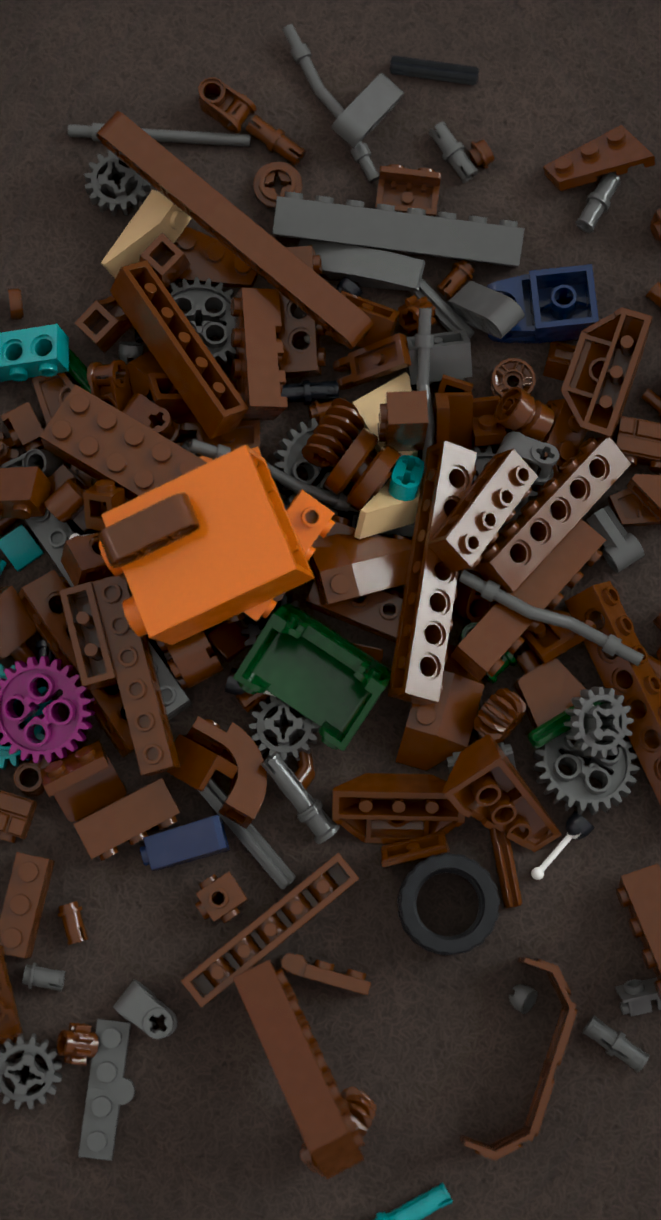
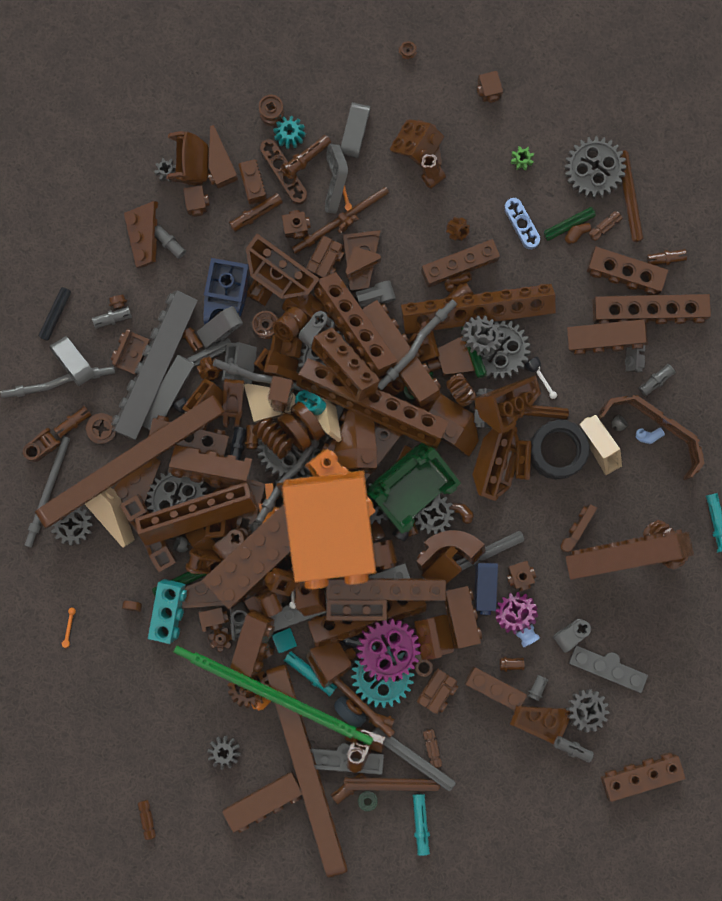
camera: 80 degrees left, 5 degrees up
reddish brown gear [57,1023,98,1066] -> none
reddish brown beam [98,493,200,568] -> none
reddish brown brick [181,852,359,1008] -> none
dark grey pin [261,752,340,844] -> none
none -> magenta gear [495,592,538,634]
none -> light blue wheel [516,624,540,647]
none -> tan slope [579,415,622,475]
none -> light blue arm [636,427,665,444]

